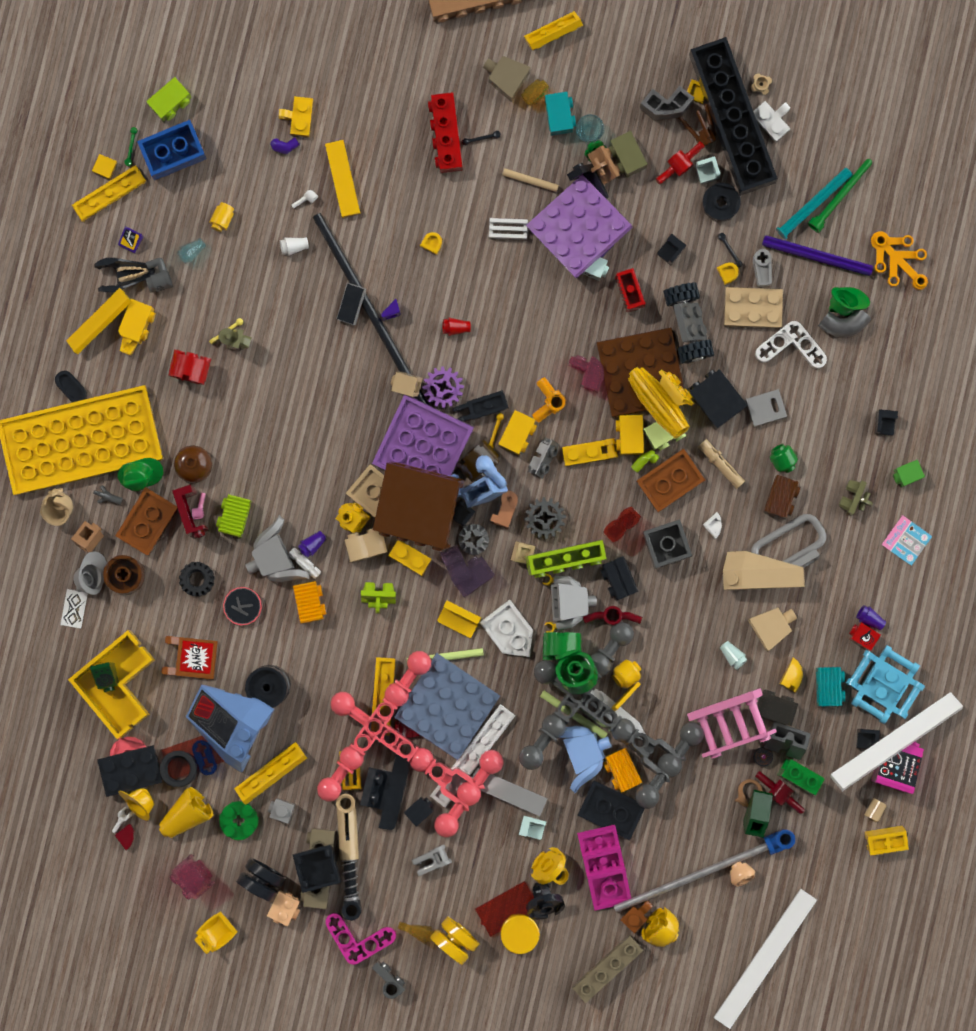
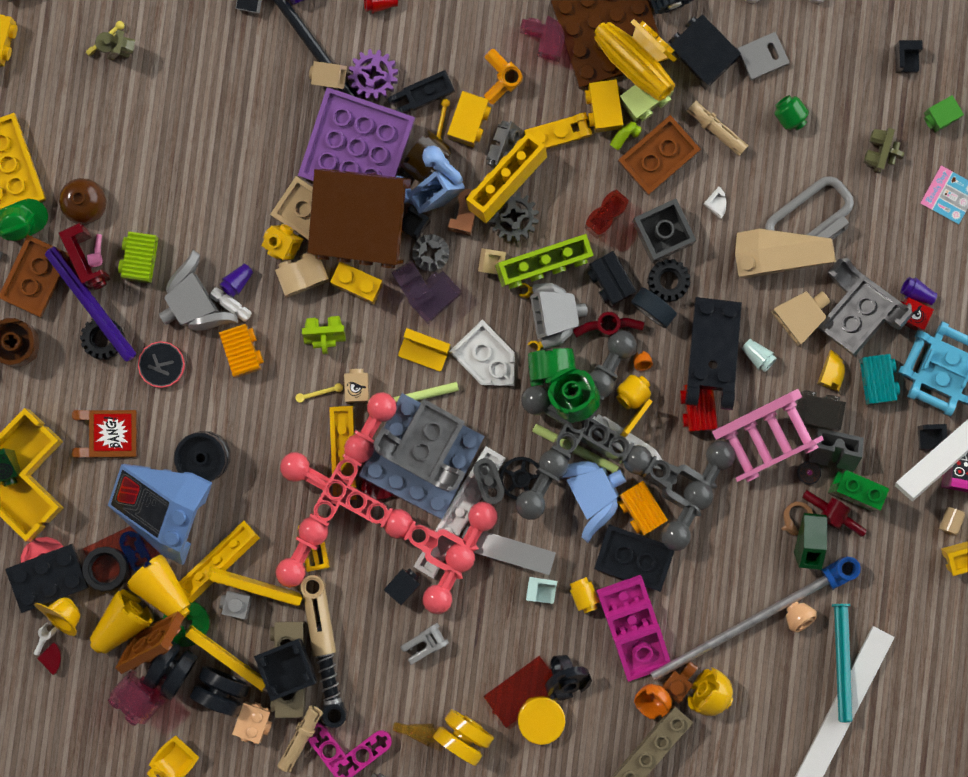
camera: 10 degrees left, 0 degrees up
red brick [168,349,211,385] -> none
black plate [360,754,410,830] -> none
yellow tile [531,847,569,885] -> none
reddish brown brick [763,475,801,519] -> none
none -> dark purple axle [45,247,136,362]
none -> dark orange plate [115,611,184,674]
none -> yellow cone [127,555,191,618]
none -> black wheel [142,640,198,701]
none -> yellow tile [185,625,265,691]
none -> yellow tile [208,566,302,606]
none -> tan pin [277,706,323,773]
none -> light yellow hinge [296,383,343,403]
none -> tan brick [344,369,370,403]
none -> flat silver piece [373,399,466,491]
none -> yellow brick [466,132,547,223]
none -> dark grey plate [473,458,504,504]
none -> black wheel [500,457,539,500]
none -> yellow brick [570,577,600,614]
none -> black wheel [631,288,677,328]
none -> orange hinge [633,351,653,371]
none -> orange hair [634,684,672,720]
none -> black tyre [647,259,691,302]
none -> red brick [680,384,718,432]
none -> black hinge [685,297,742,410]
none -> flat silver piece [818,258,912,357]
none -> teal axle [832,604,853,723]

